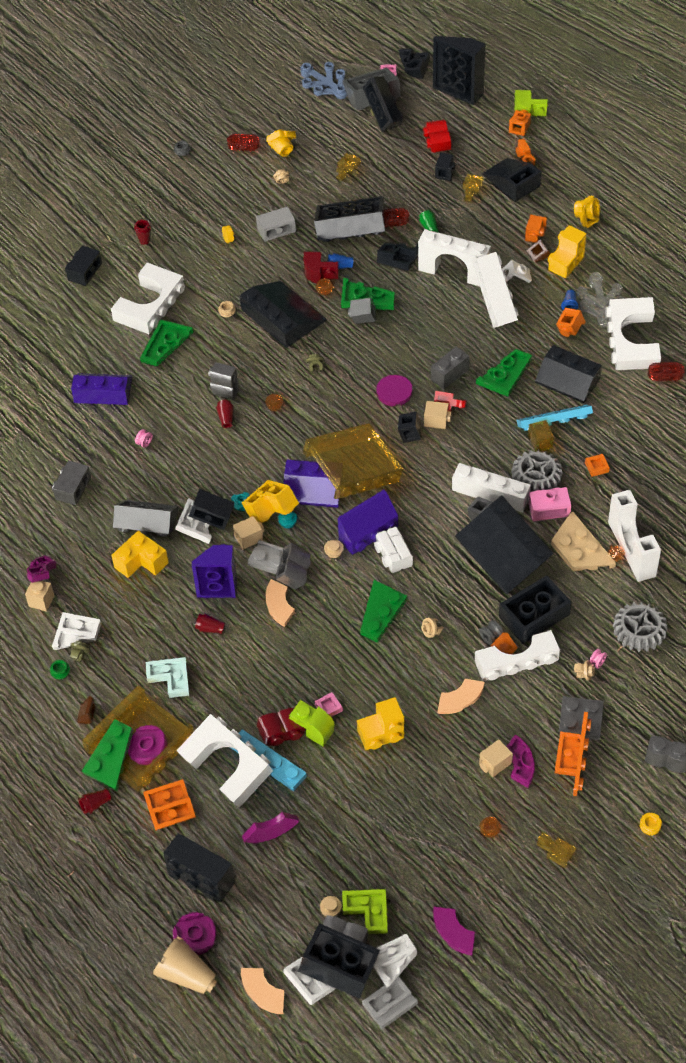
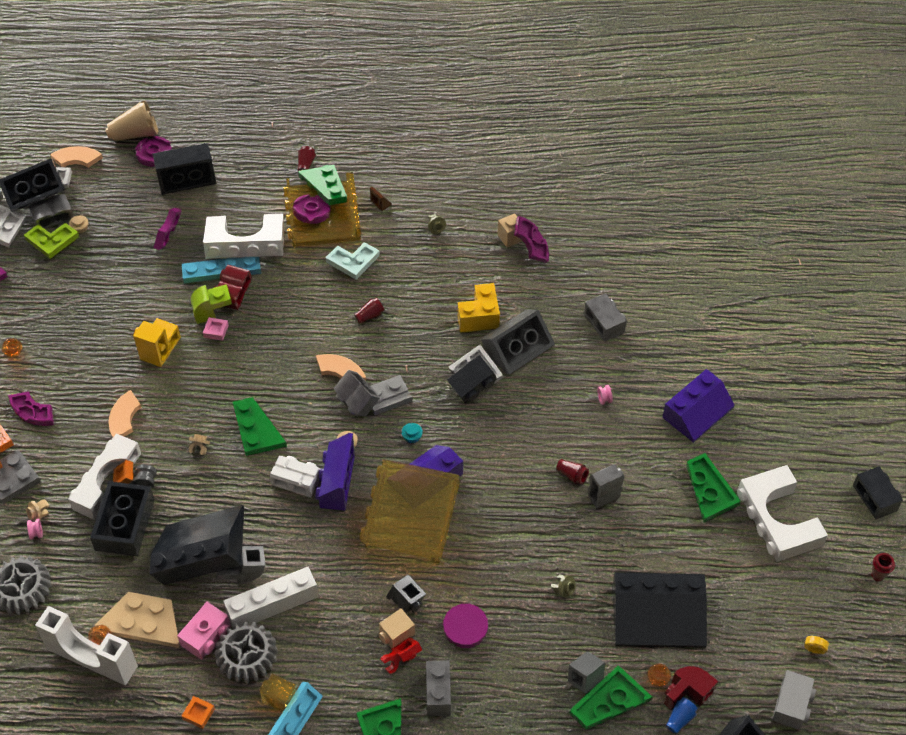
camera: 130 degrees right, 0 degrees up
green plate [50,660,70,679] -> none
white wing [52,612,102,650] -> none
orange slope [143,779,196,831] -> none
dark purple slope [192,544,237,598] -> none
tan plate [218,301,236,317] -> none
teal plate [231,492,249,511] -> none
tan brick [233,516,264,550] -> none
yellow brick [242,480,299,523] -> none
clear orange plate [265,394,283,411] -> none
tan brick [479,740,513,777] -> none

